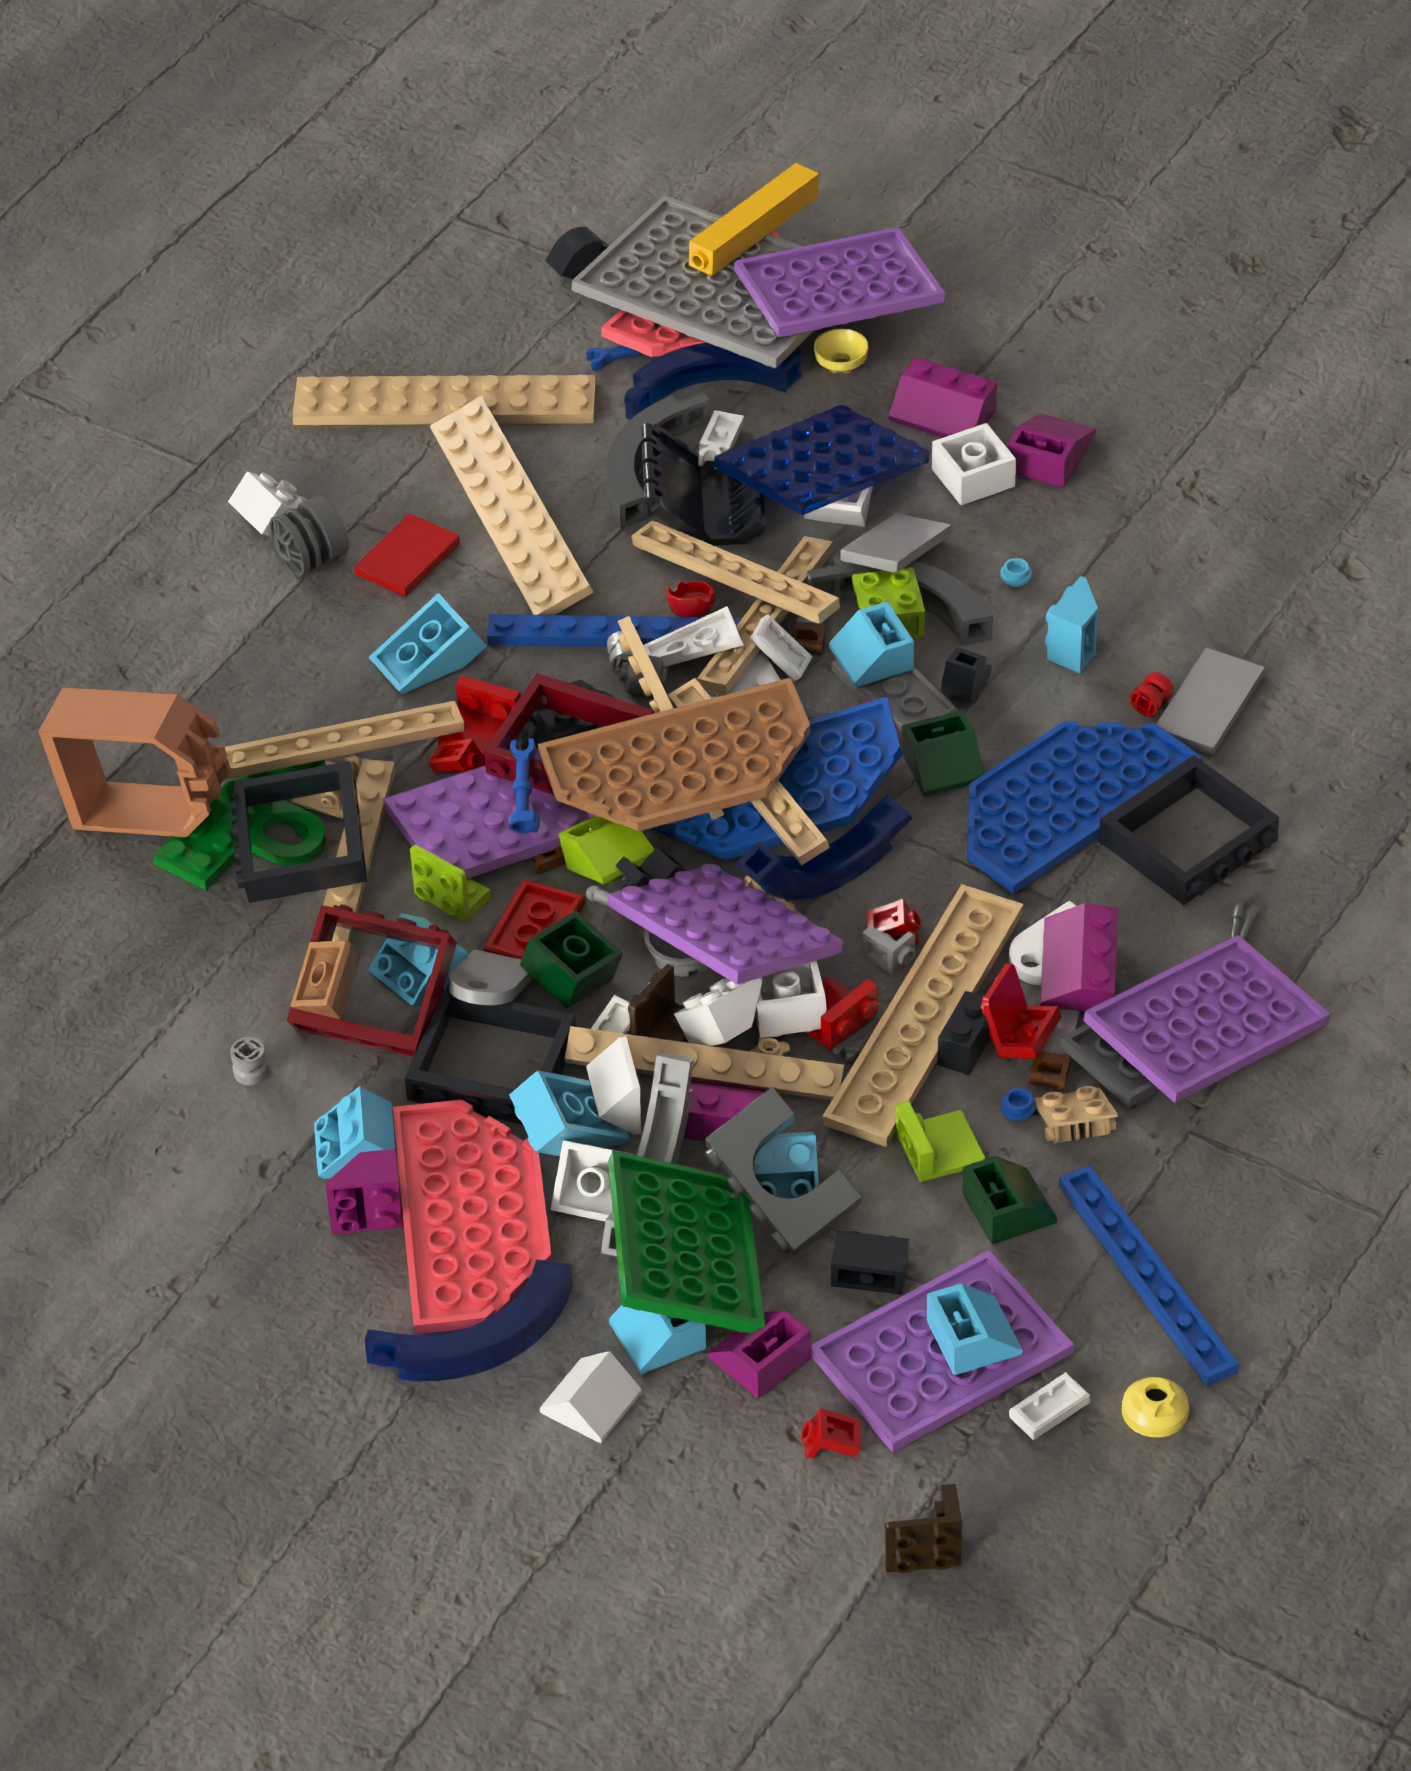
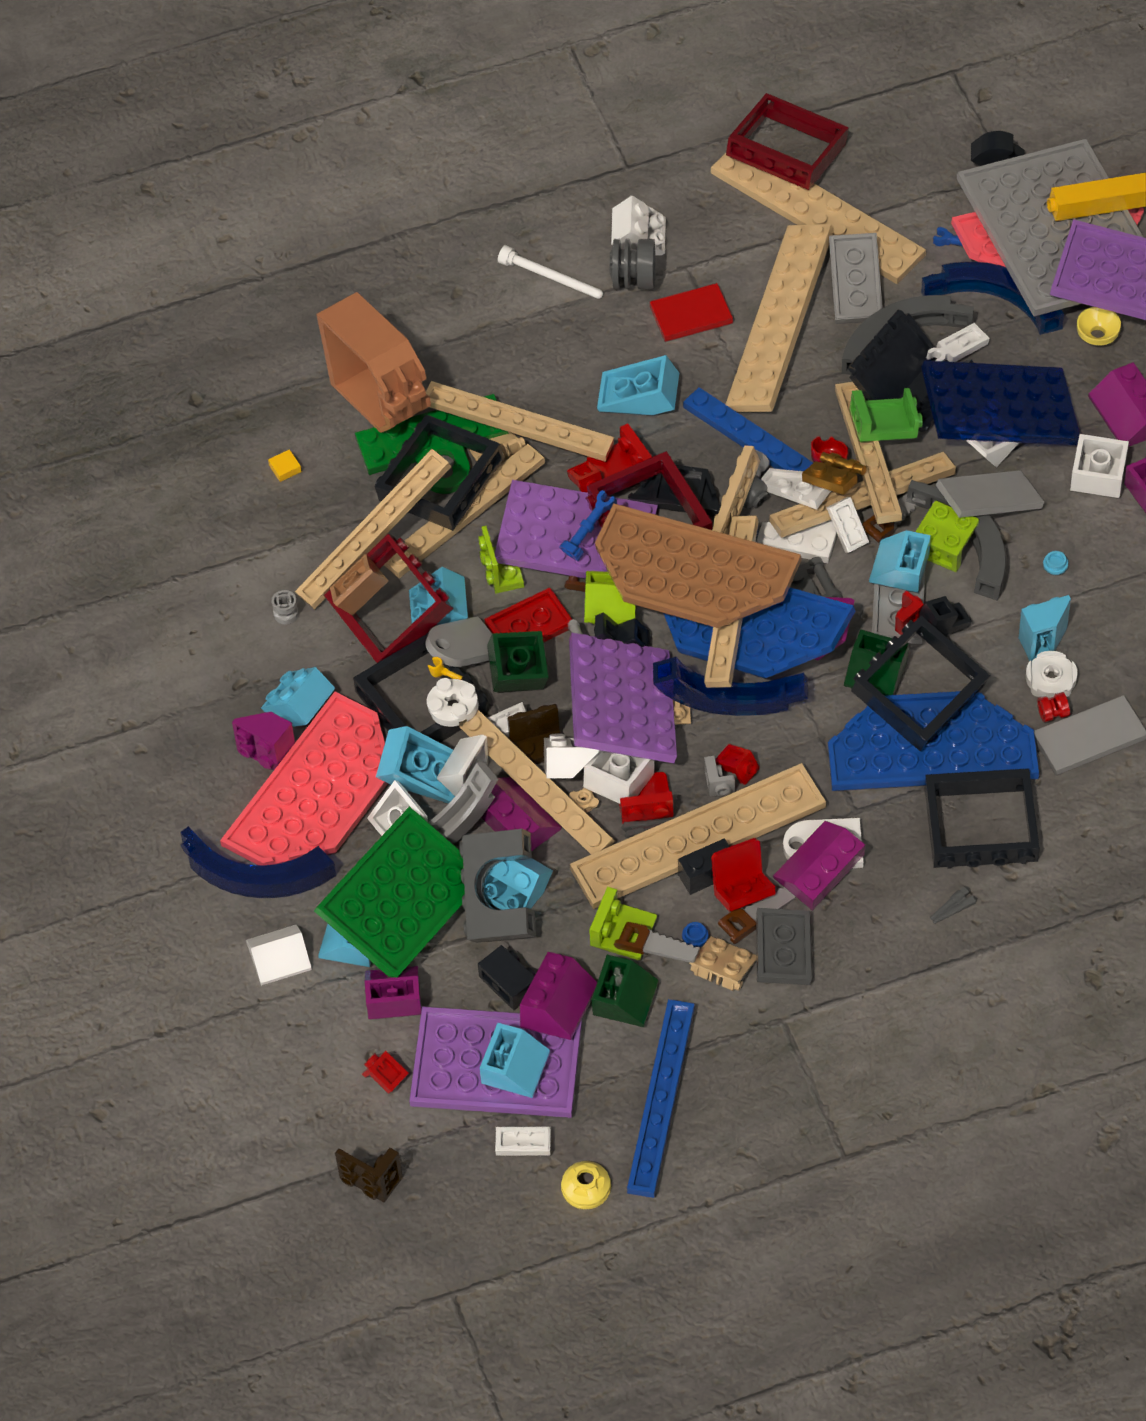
camera: 40 degrees right, 10 degrees up
medium lavender plate [1083,935,1330,1103] -> none
none -> yellow tile [268,449,302,482]
none -> tan plate [295,449,451,610]
none -> white plate [427,678,479,727]
none -> yellow hand [428,657,463,680]
none -> white piece [498,245,603,299]
none -> magenta slope [520,952,597,1040]
none -> piece [614,922,700,963]
none -> dark red window [726,93,849,190]
none -> pearl gold plate [802,452,867,495]
none -> light grey tile [829,233,882,324]
none -> bright green panel [849,388,922,442]
none -> black window [851,616,991,751]
none -> red bracket [895,590,924,635]
none -> white plate [1026,651,1077,698]

